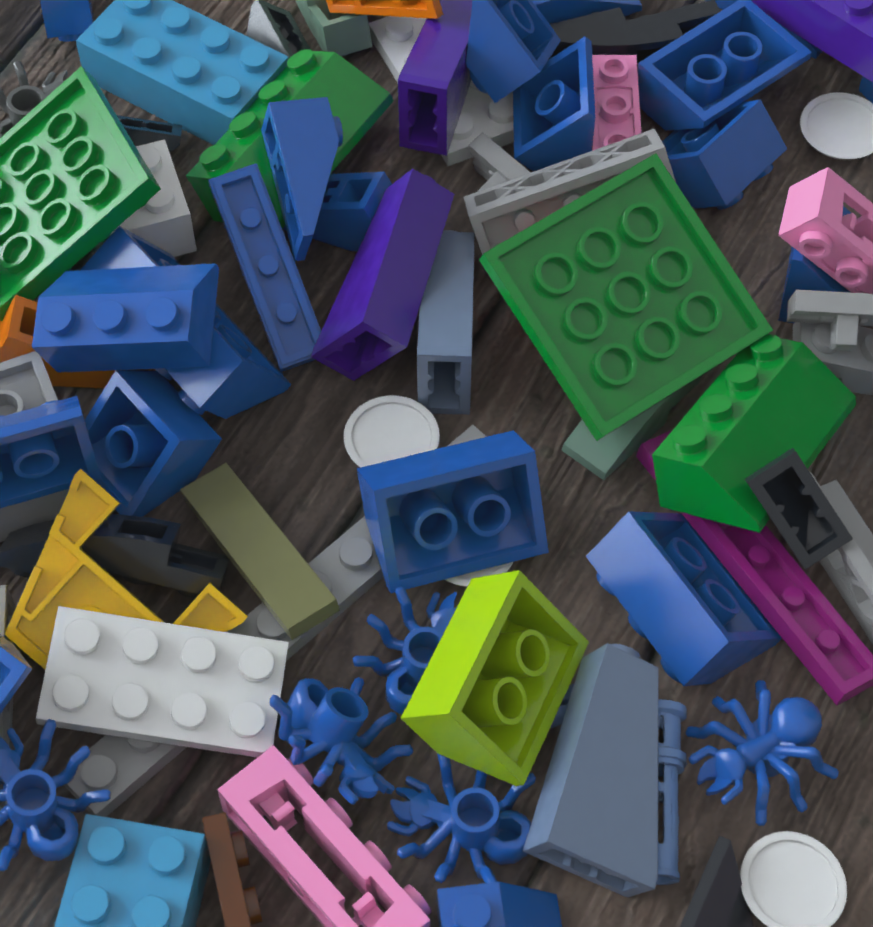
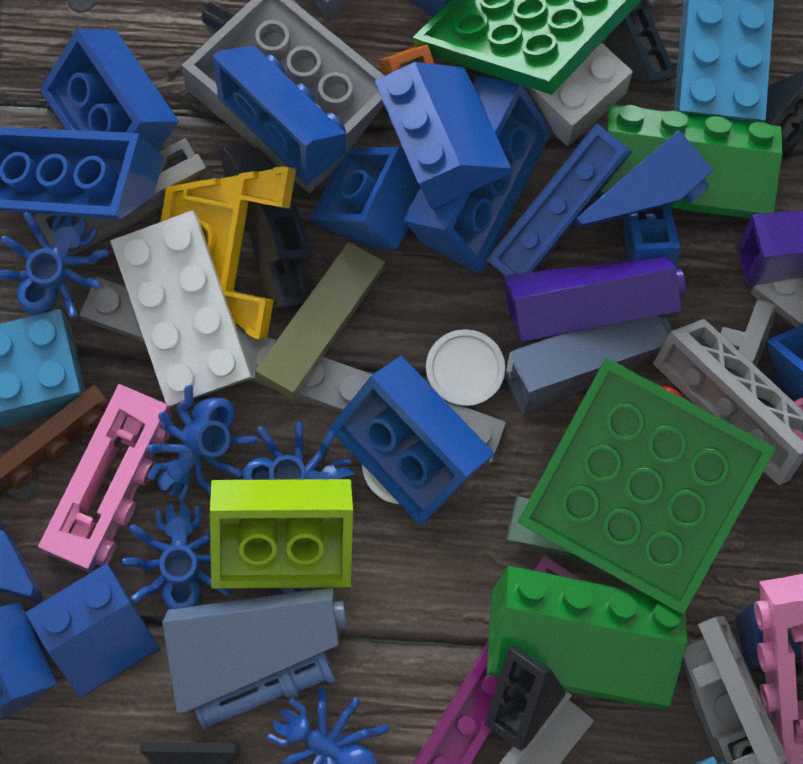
camera: 65 degrees right, 15 degrees up
blue slope [586,511,782,687] -> none

